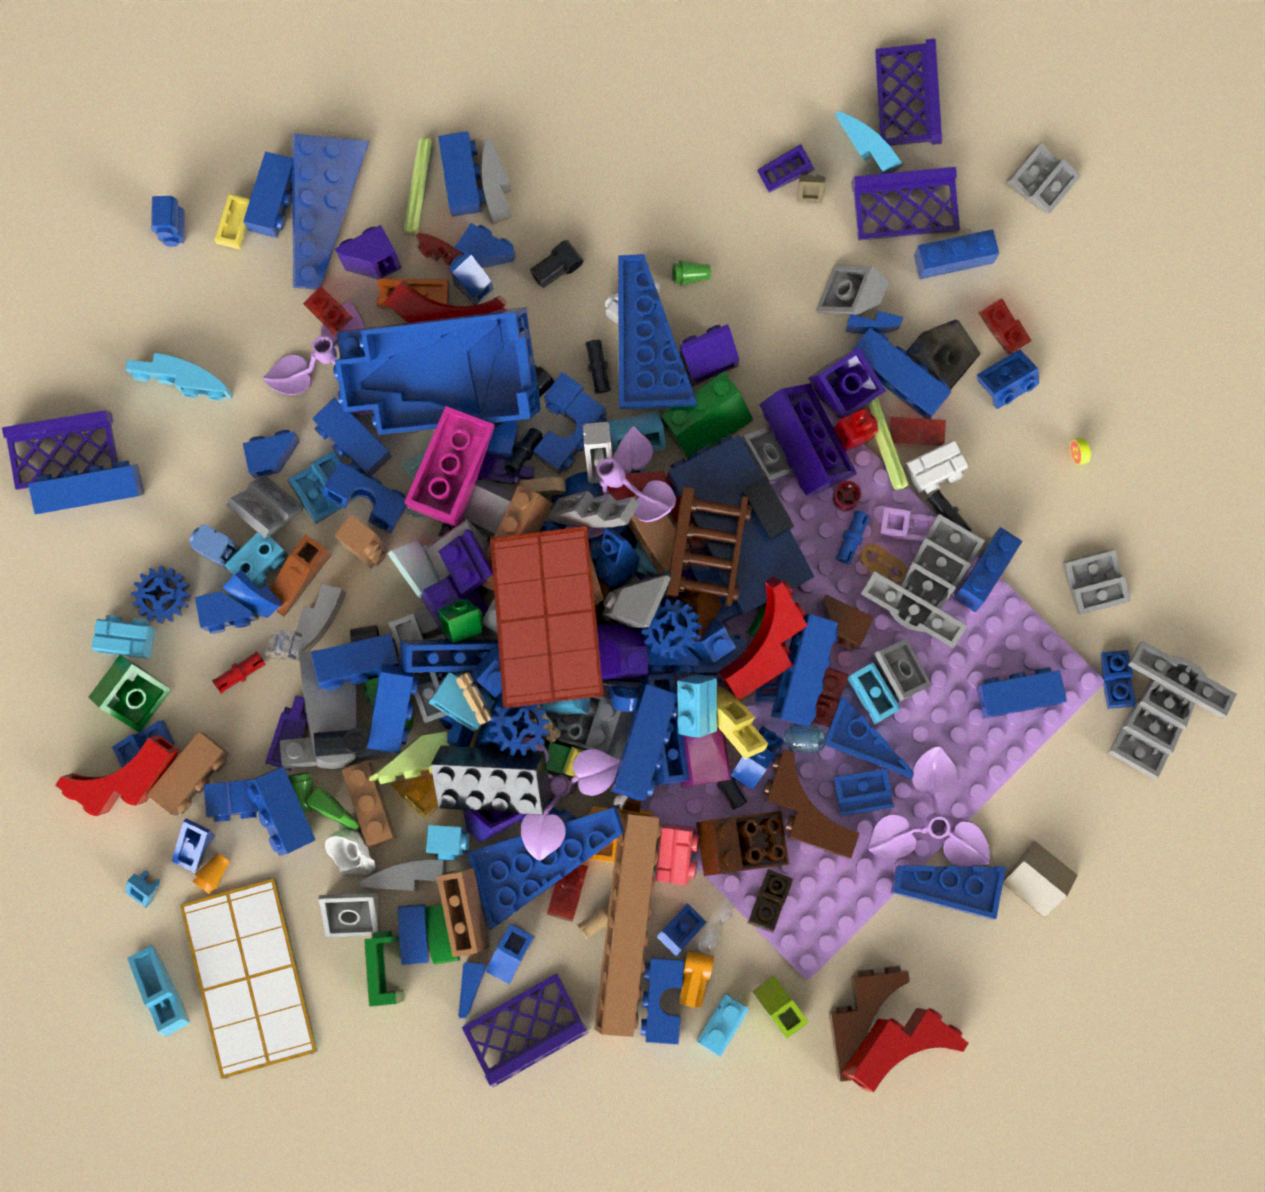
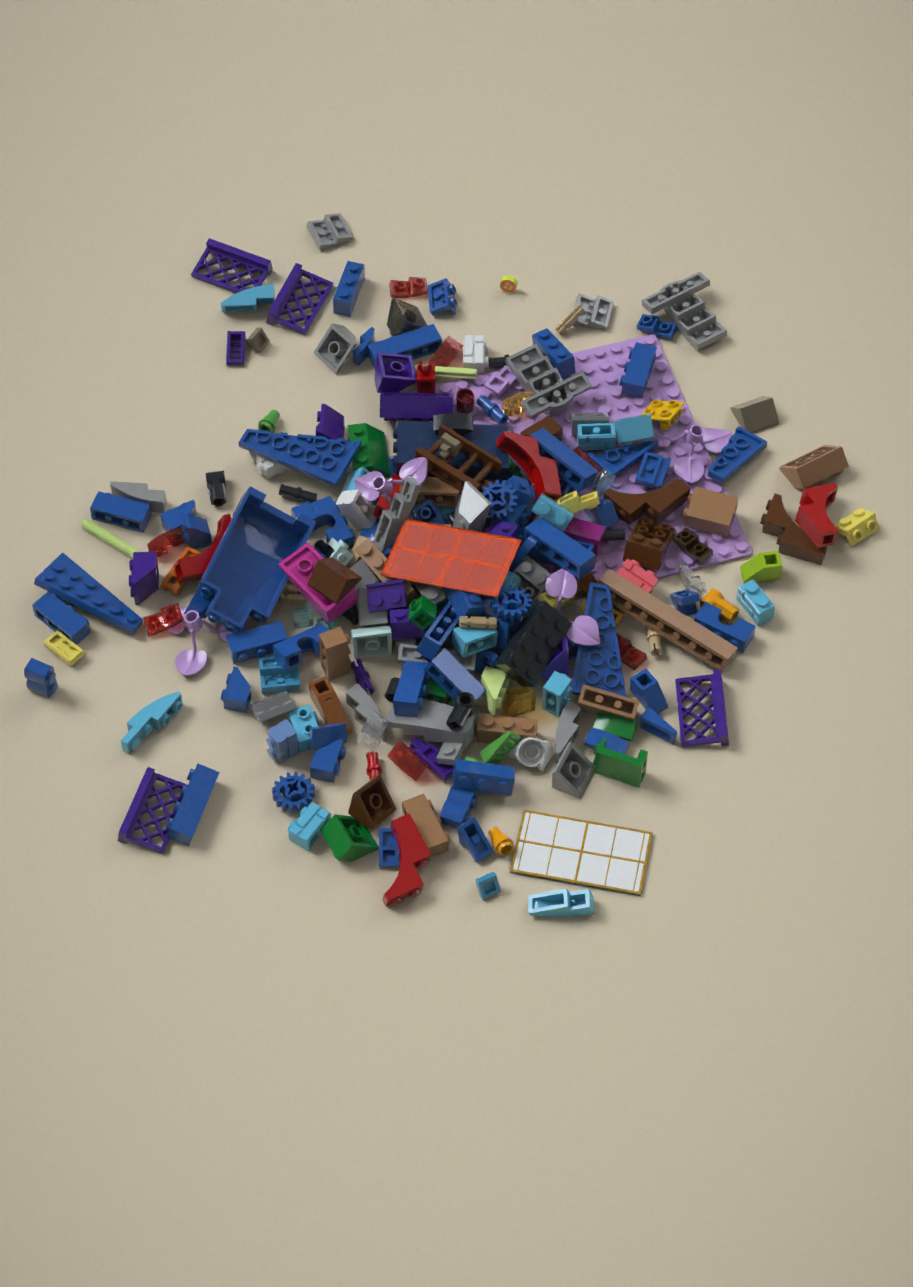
camera: 65 degrees left, 25 degrees down
none -> reddish brown slope [308,557,362,605]
none -> light aqua bracket [328,538,354,566]
none -> reddish brown slope [348,775,396,829]
none -> dark purple pin [350,659,375,695]
none -> clear red slope [387,740,429,781]
none -> dark tan tile [439,432,461,459]
none -> tan axle [555,305,585,335]
none -> medium azure brick [614,413,655,445]
none -> yellow hinge [641,400,685,431]
none -> medium nougat brick [682,487,739,537]
none -> medium nougat slope [779,445,849,489]
none -> light yellow bracket [834,508,879,546]

